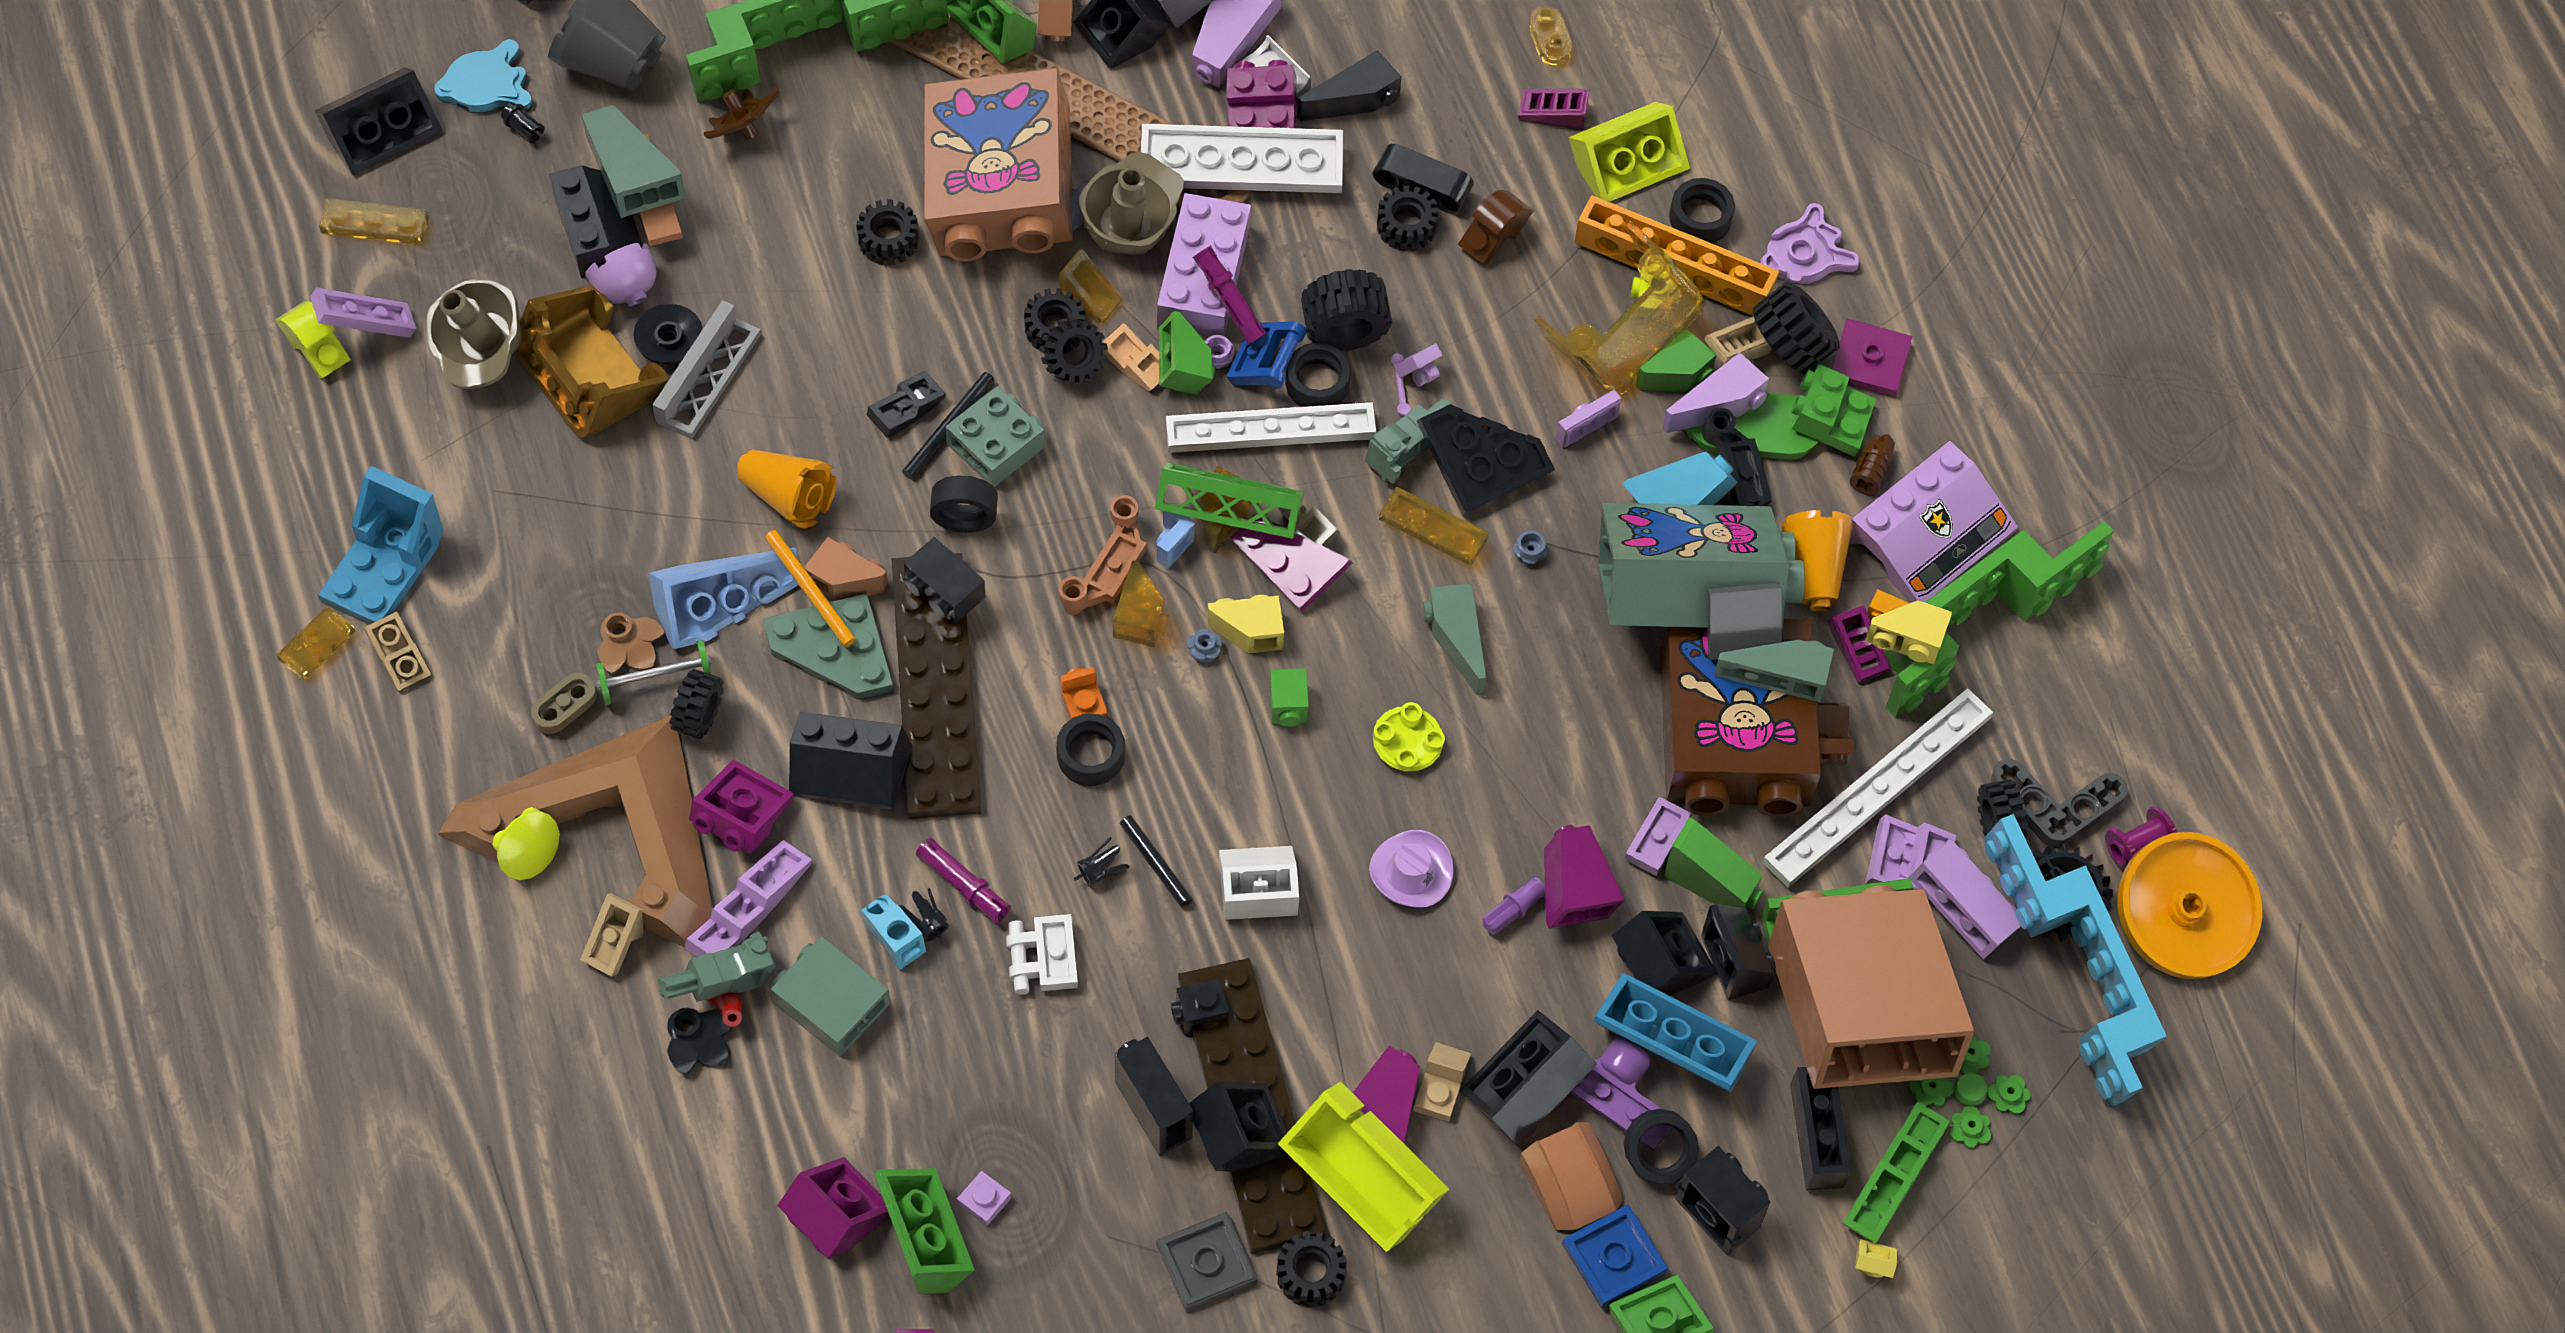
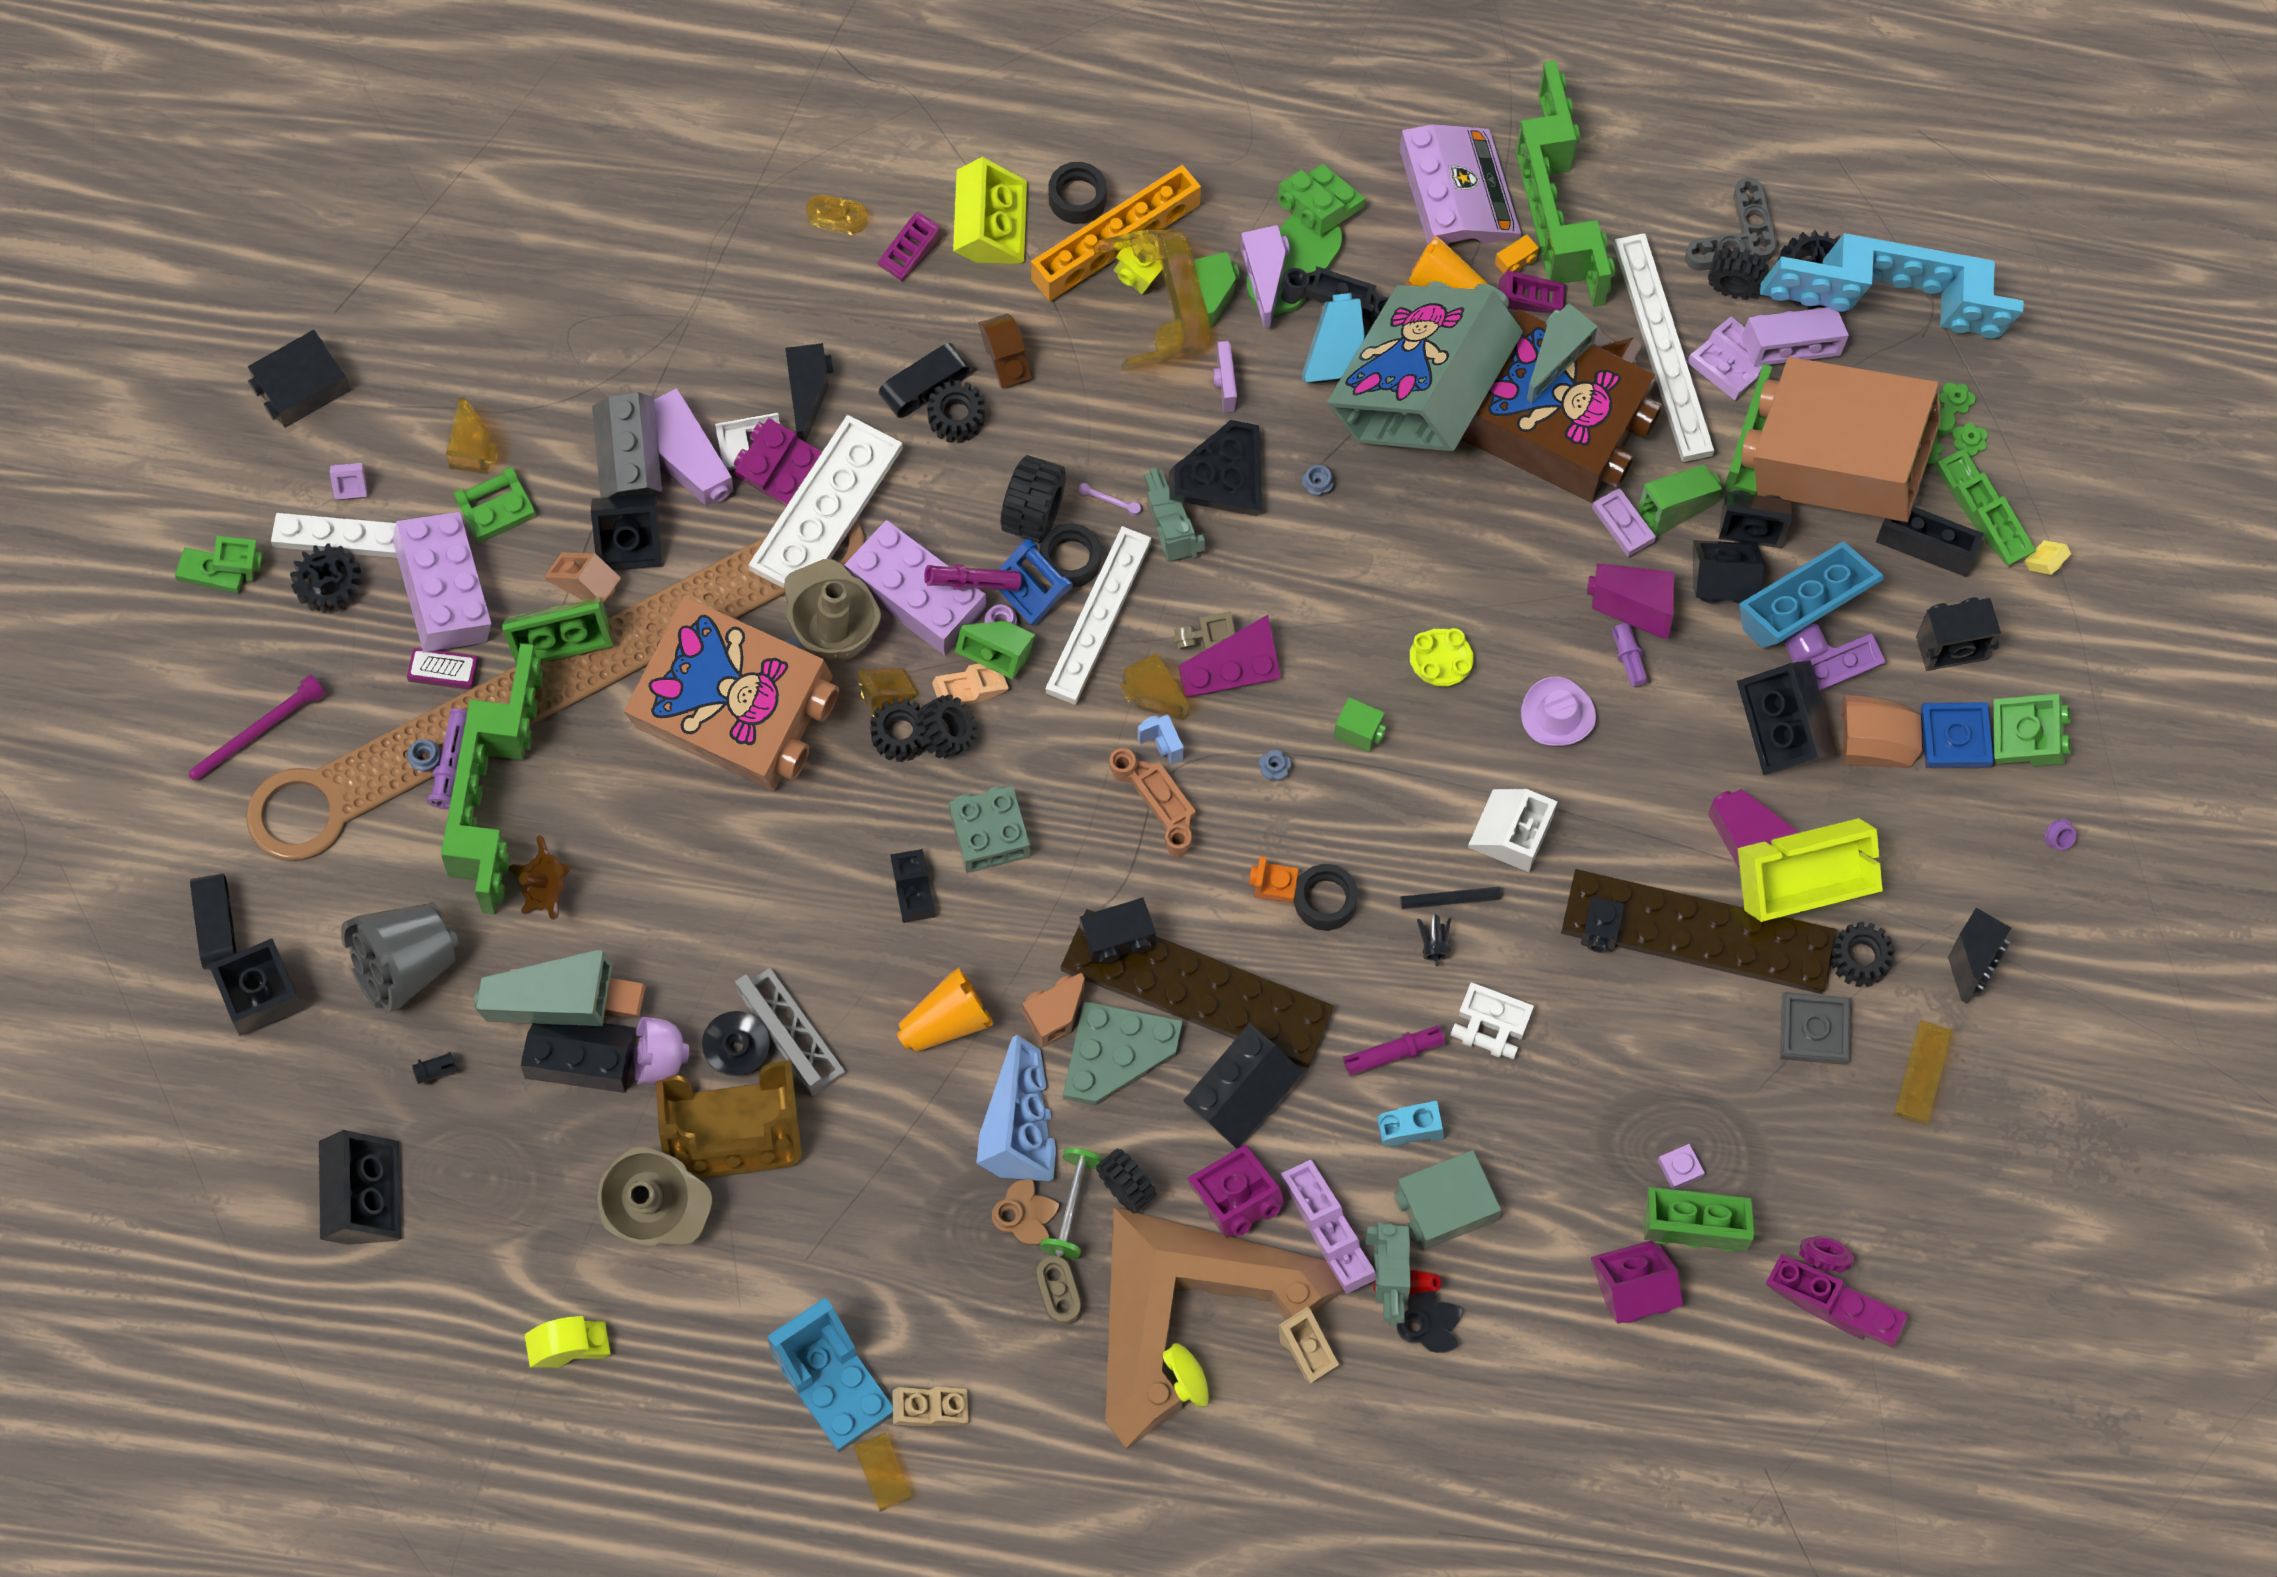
camera: 60 degrees left, 5 degrees up
lavender plate [310,288,416,338] -> none
clear yellow plate [319,198,429,245] -> none
medium azure tile [434,39,532,113] -> none
light orange bar [765,530,856,647] -> none
black tyre [856,199,919,265] -> none
black piece [899,887,949,942] -> none
black bar [902,372,994,480] -> none
black tyre [930,475,998,533] -> none
clear yellow slope [1113,560,1169,647] -> none
black brick [1115,1036,1193,1156] -> none
bright green fence [1155,463,1305,539] -> none
black slope [1189,1081,1288,1172] -> none
light yellow slope [1207,595,1284,654] -> none
clear yellow plate [1379,487,1489,566] -> none
lavender tile [1394,343,1442,387] -> none
tan slope [1413,1042,1471,1122] -> none
sand green slope [1423,584,1486,695] -> none
black tyre [1624,1109,1699,1185] -> none
tan slope [1704,316,1772,364] -> none
dark grey tile [1708,583,1782,660] -> none
black tyre [1753,281,1840,374] -> none
lavender tile [1760,203,1860,284] -> none
magenta plate [1832,318,1913,398] -> none
reddish brown hinge [1849,434,1895,495] -> none
light yellow slope [1865,600,1952,665] -> none
magenta hose [2105,806,2178,872] -> none
light orange dish [2117,832,2262,979] -> none

